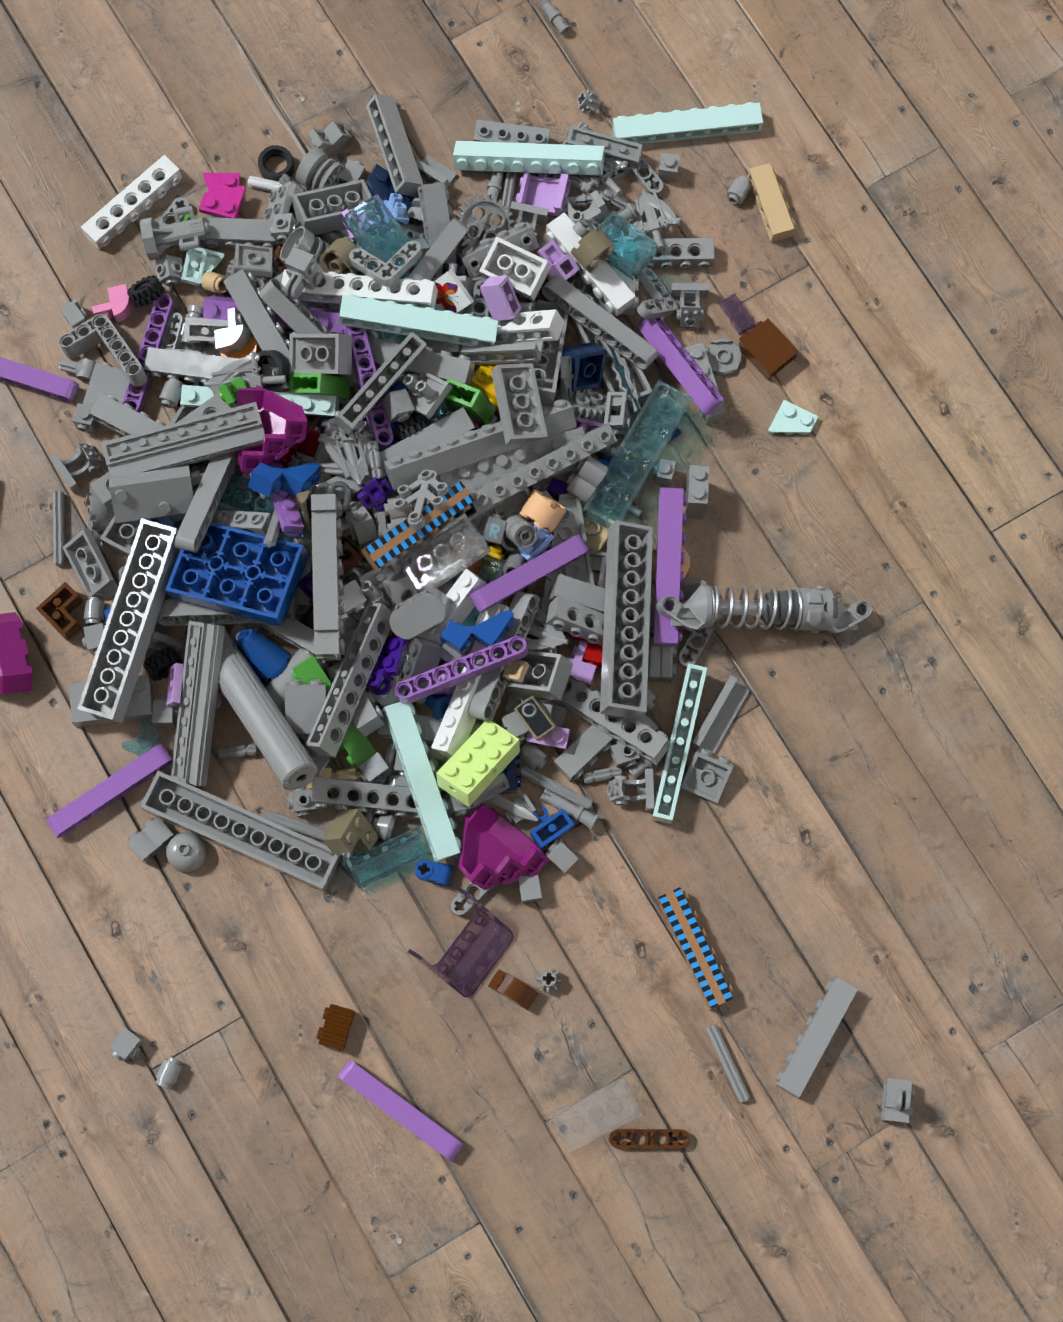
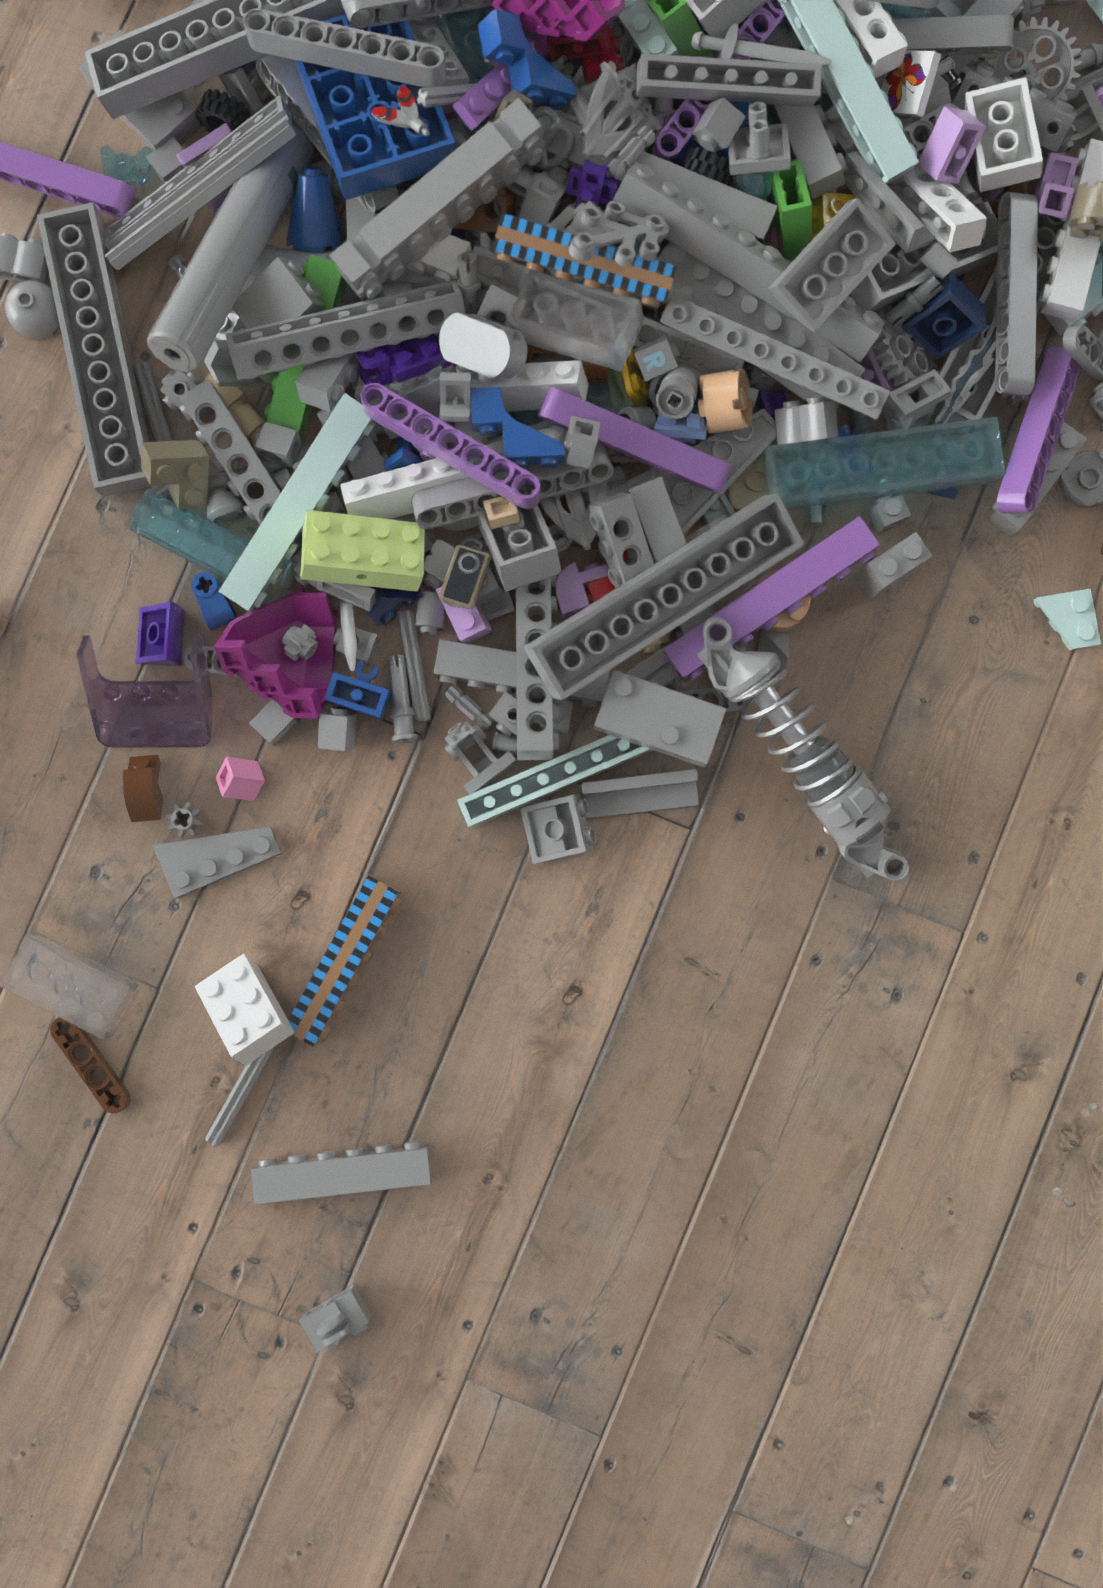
camera: 55 degrees right, 10 degrees up
none -> dark purple slope [136,602,185,666]
none -> light grey wing [153,827,283,898]
none -> white brick [195,953,295,1066]
none -> bright pink panel [216,757,265,801]
none -> light grey beam [243,9,447,88]
none -> light grey gear [282,624,318,661]
none -> piece [372,86,430,136]
none -> light grey bracket [440,372,471,422]
none -> light grey brick [564,415,600,469]
none -> light grey brick [594,670,726,768]
none -> light grey sword [692,23,832,66]
none -> light grey brick [919,241,958,279]

